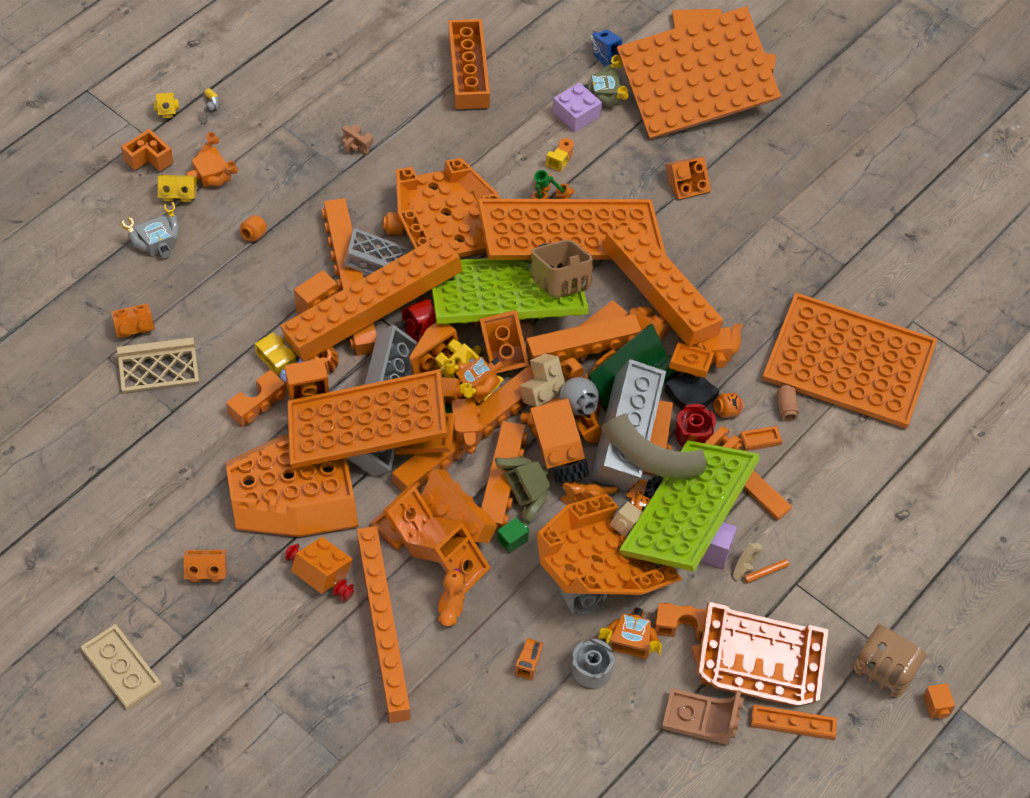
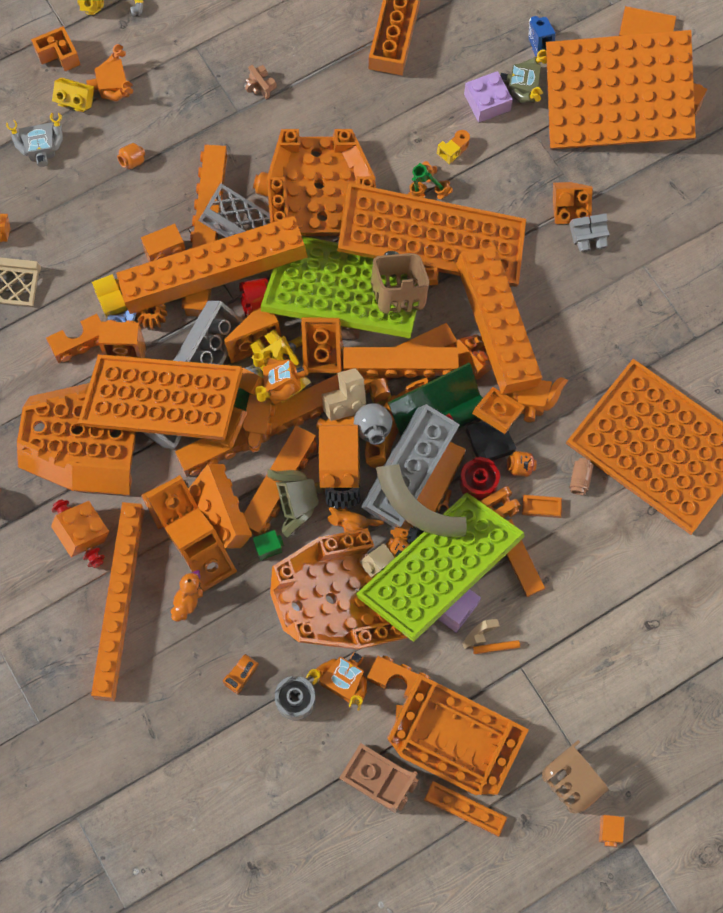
camera: 20 degrees right, 15 degrees up
none -> light grey hips [569,214,610,253]

